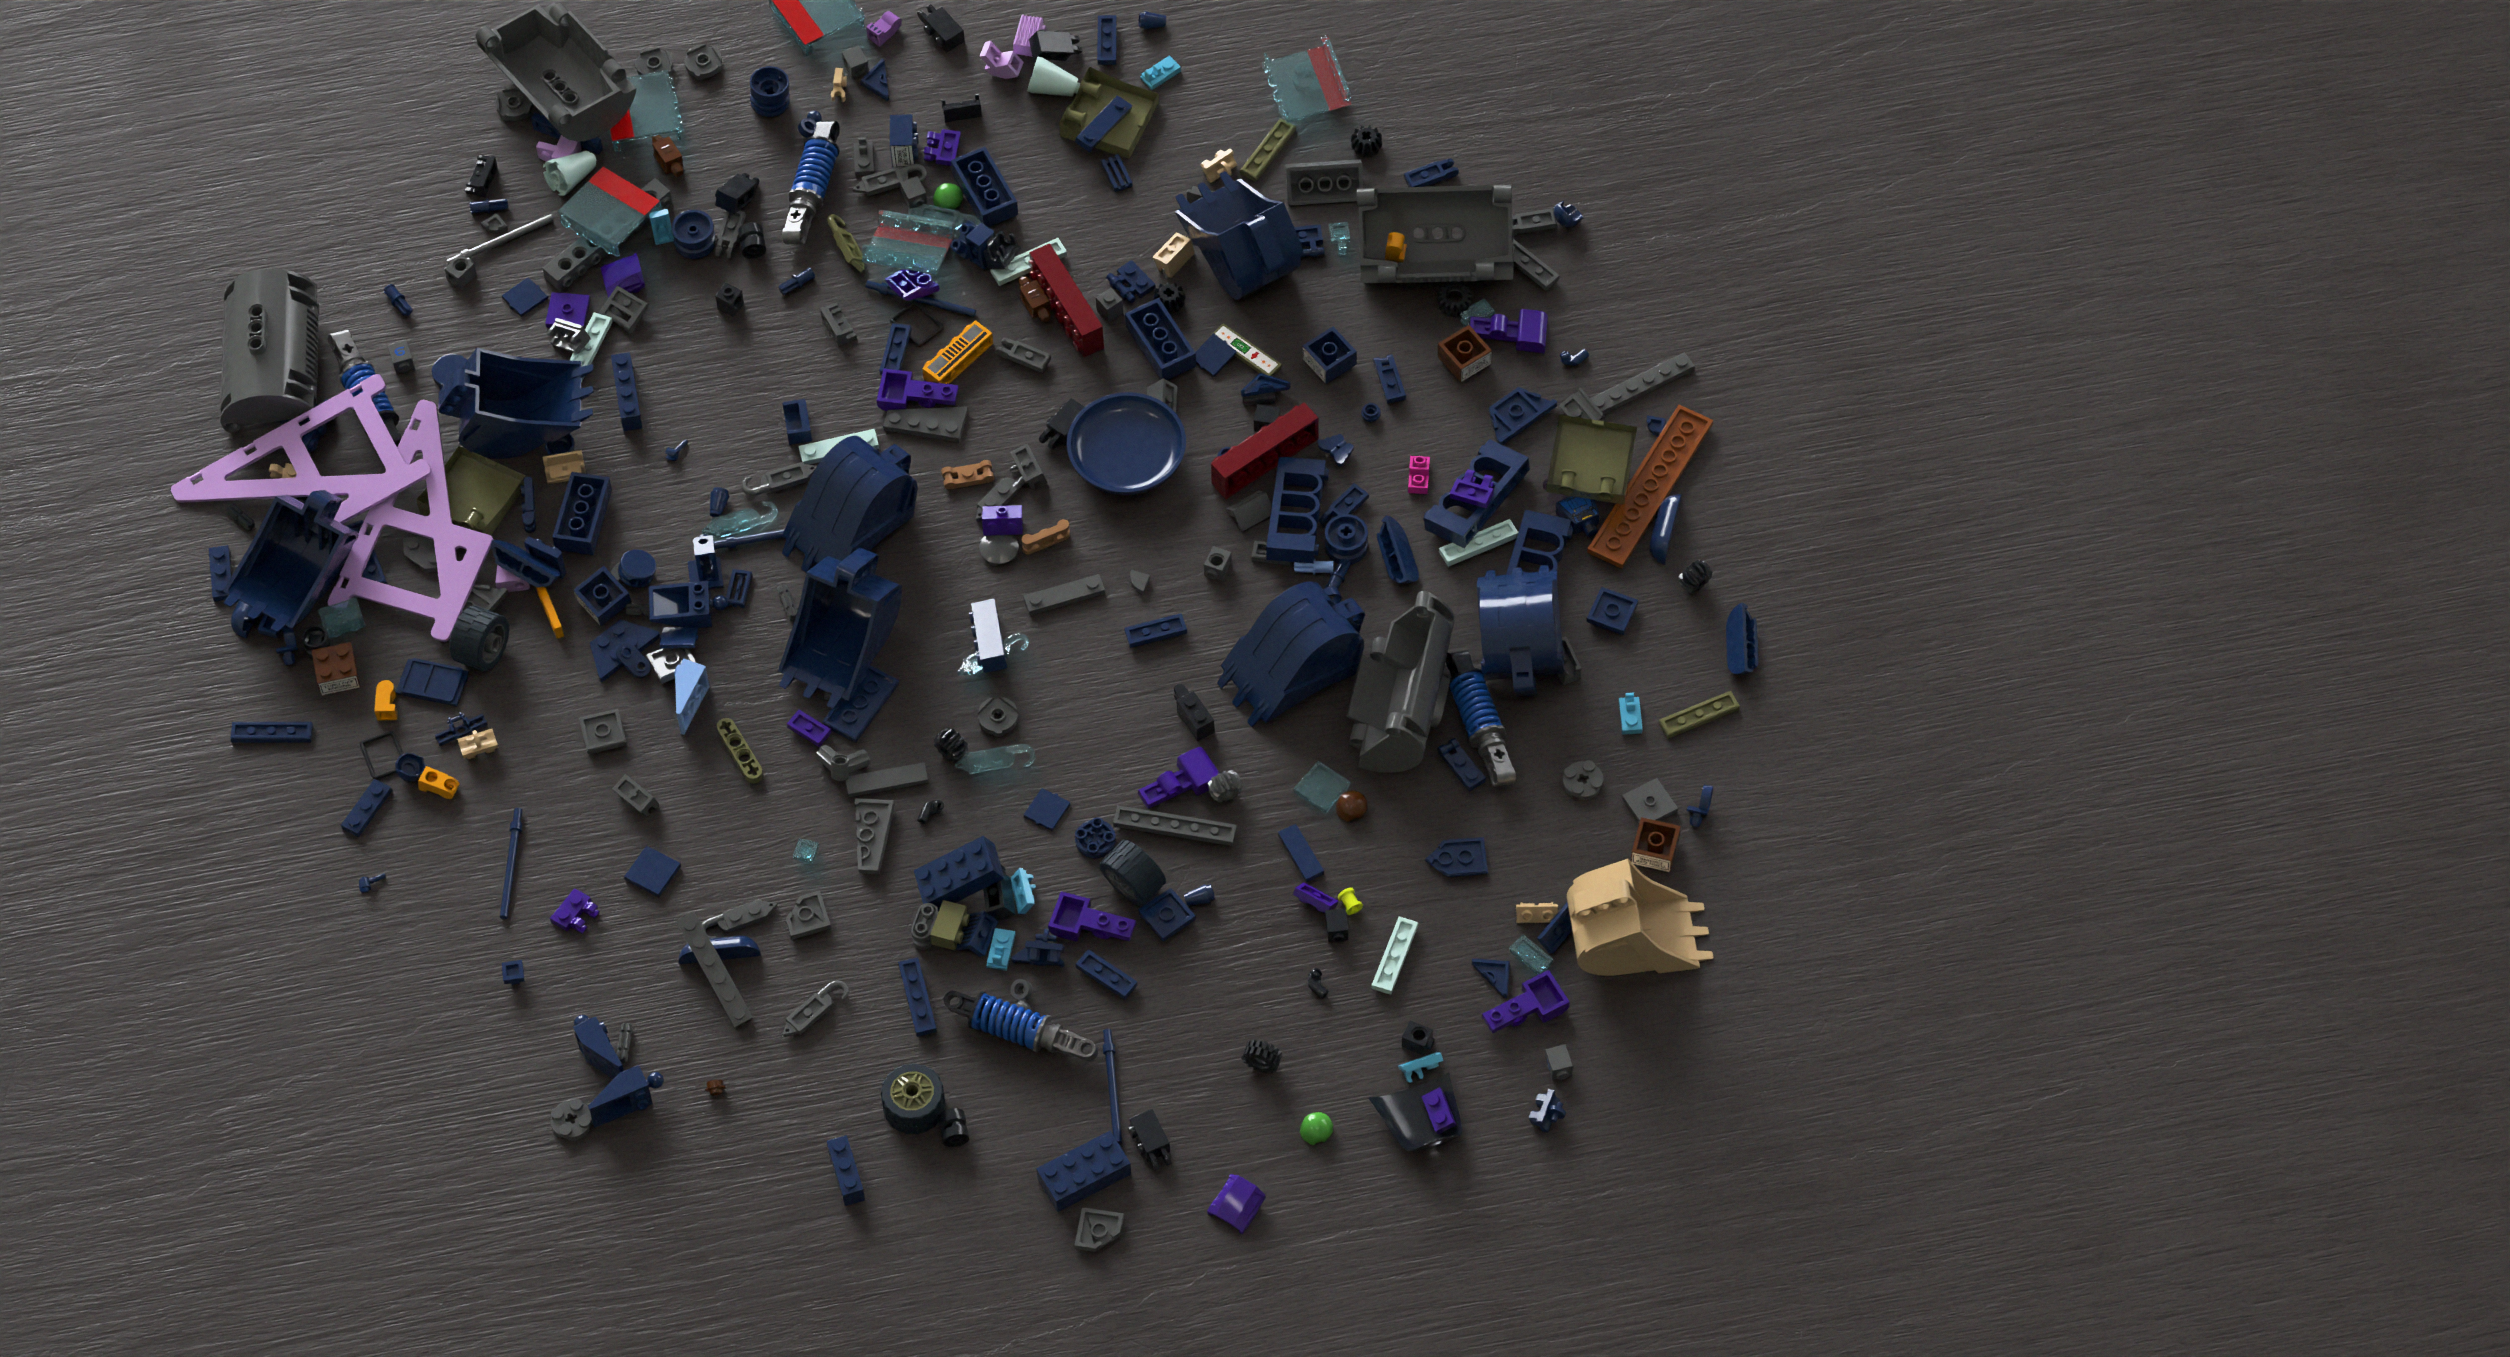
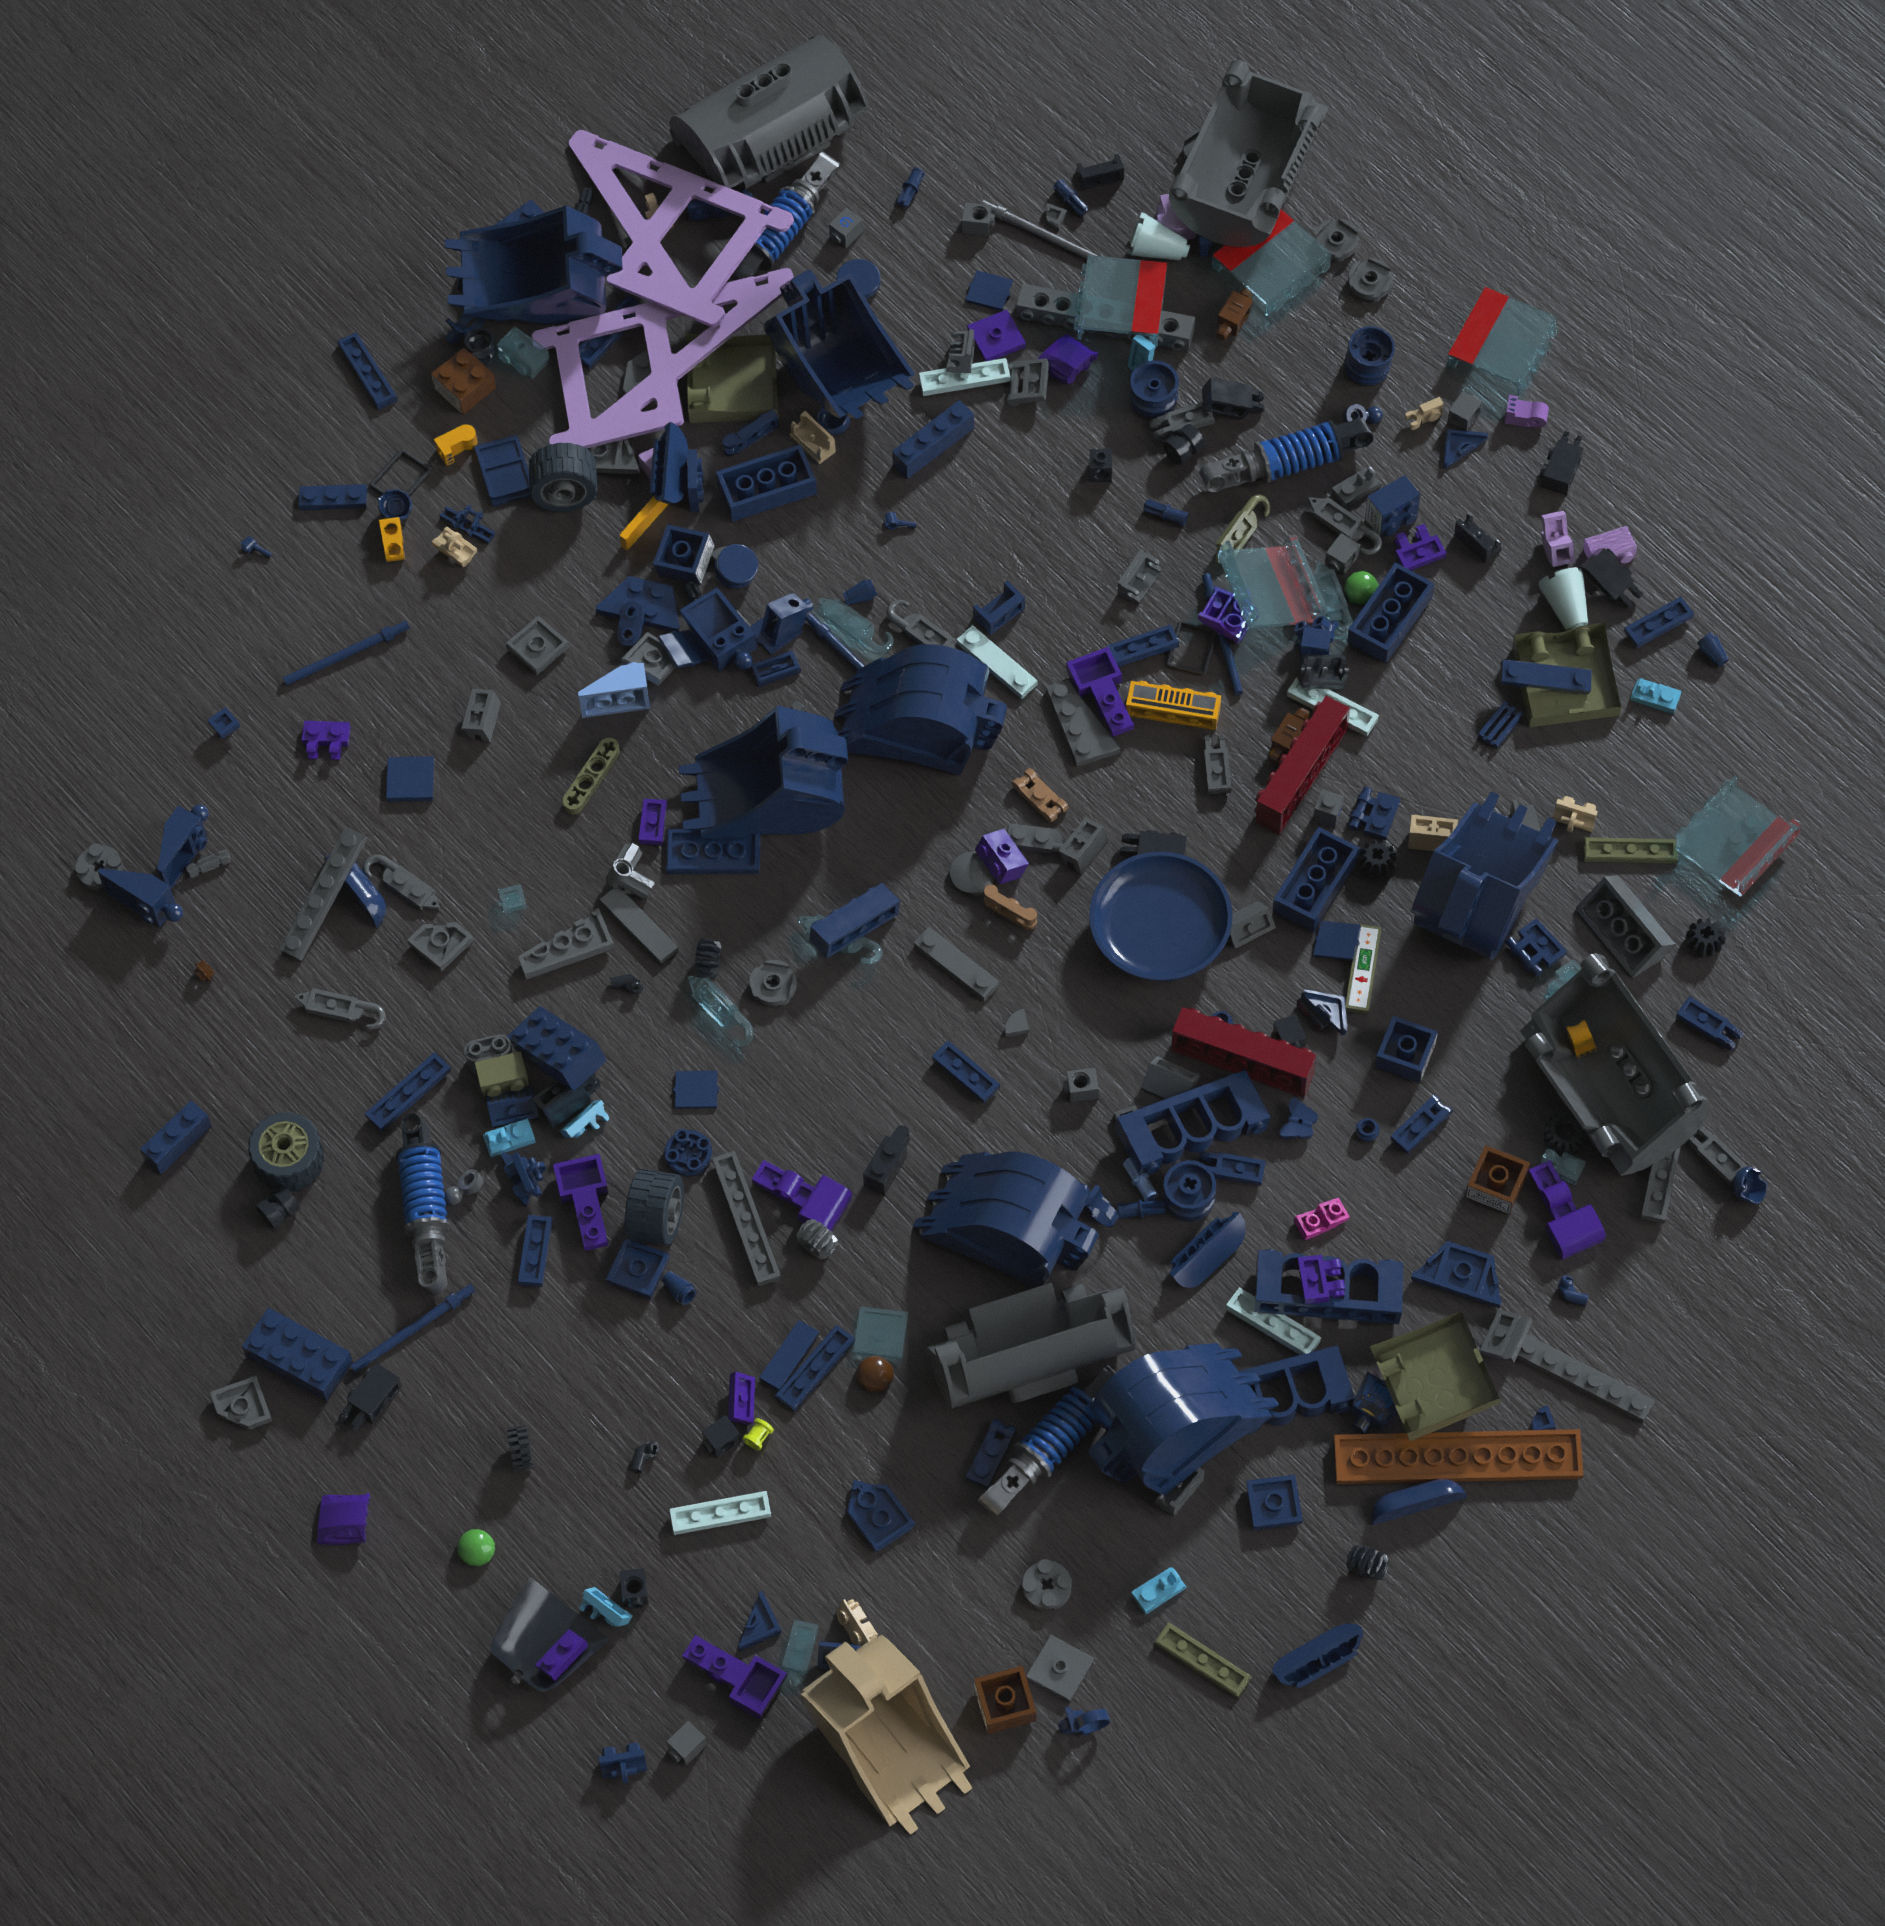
camera: 60 degrees right, 5 degrees up
none -> dark blue tile [775,1324,856,1412]

